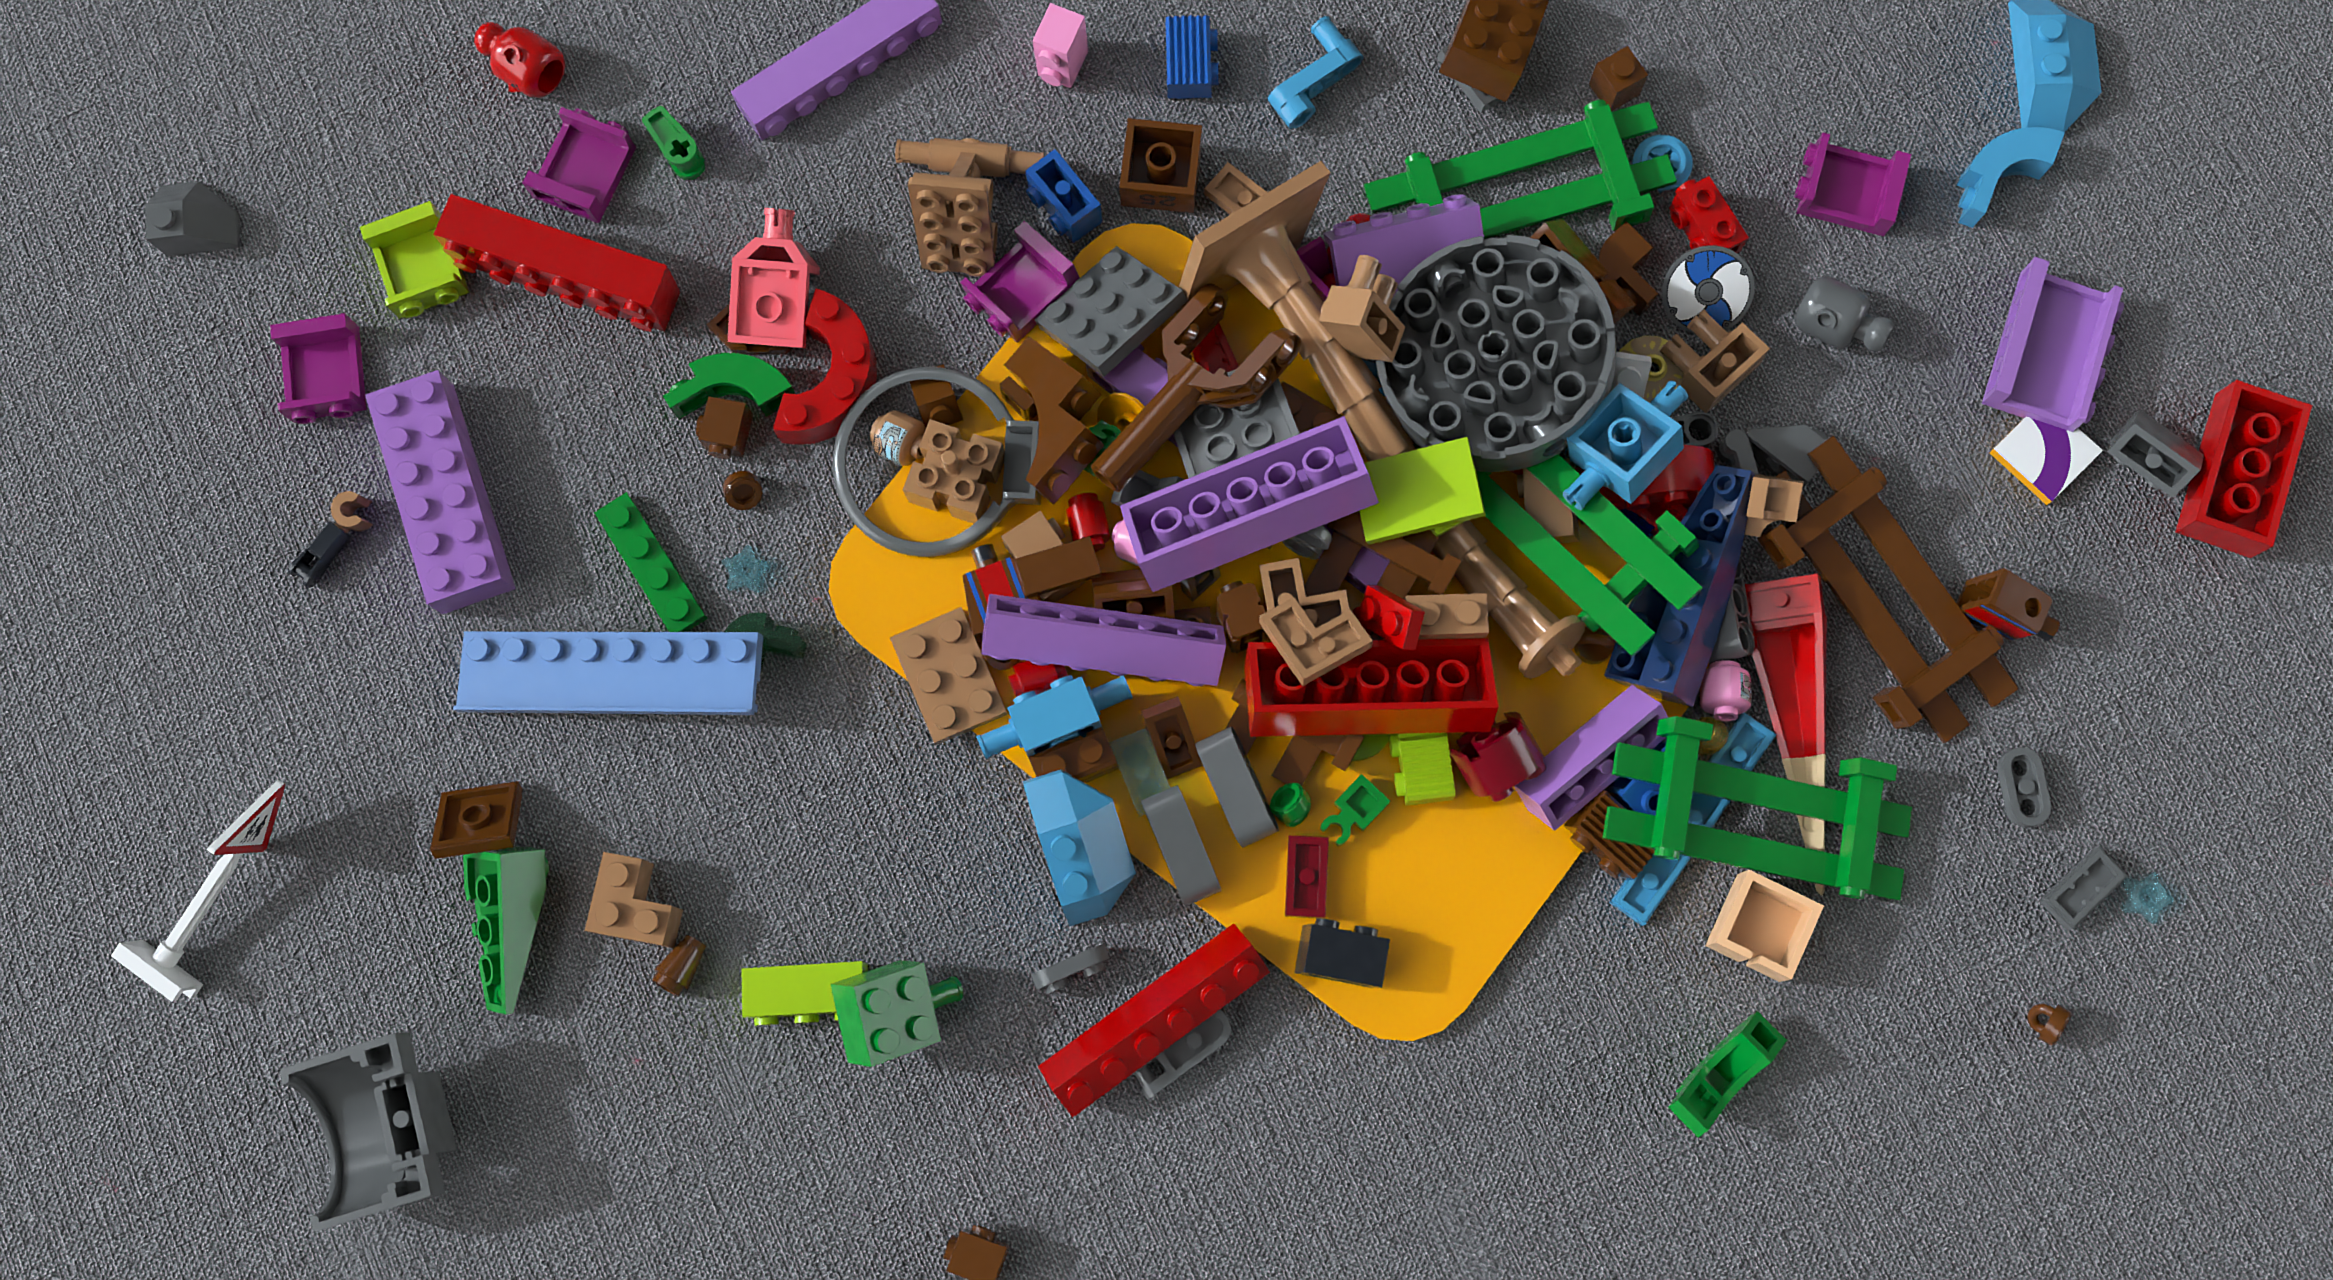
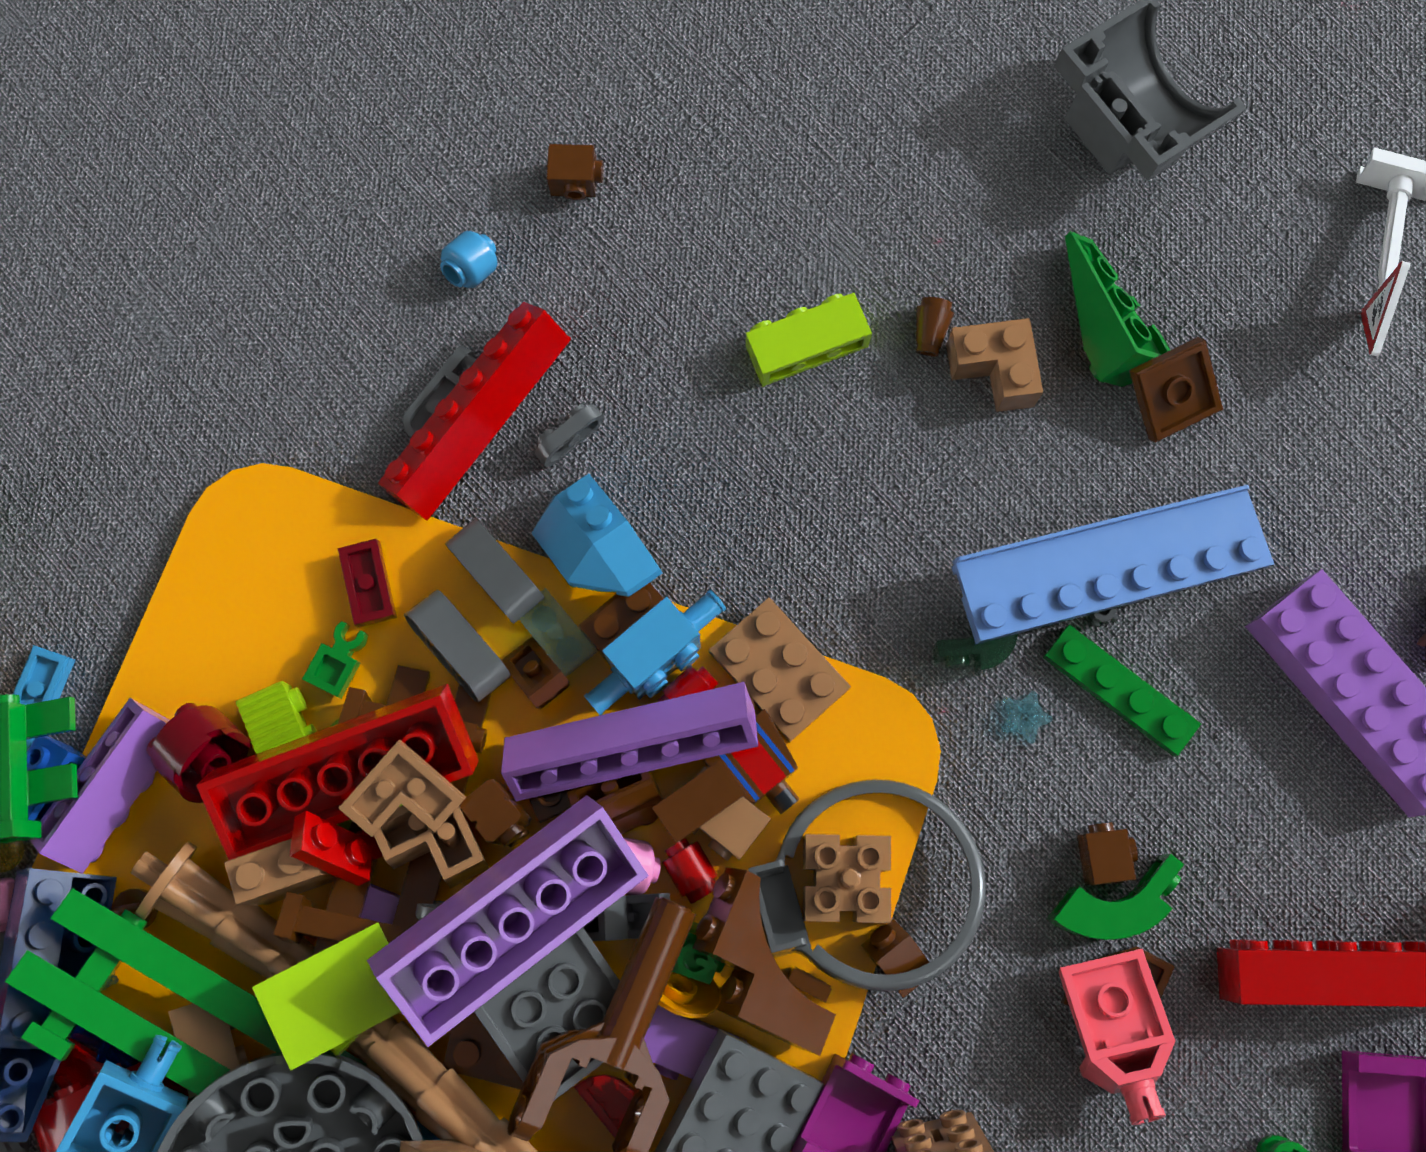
camera: 160 degrees right, 0 degrees up
reddish brown tile [723,471,763,511] -> none
red brick [773,288,877,445] -> none
green brick [830,960,963,1067] -> none
medium nougat head [870,410,926,466] -> none
green tile [1270,782,1312,827] -> none
black brick [1294,918,1390,988] -> none
reddish brown brick [1564,790,1655,879] -> none
none -> dark azure head [440,230,498,289]

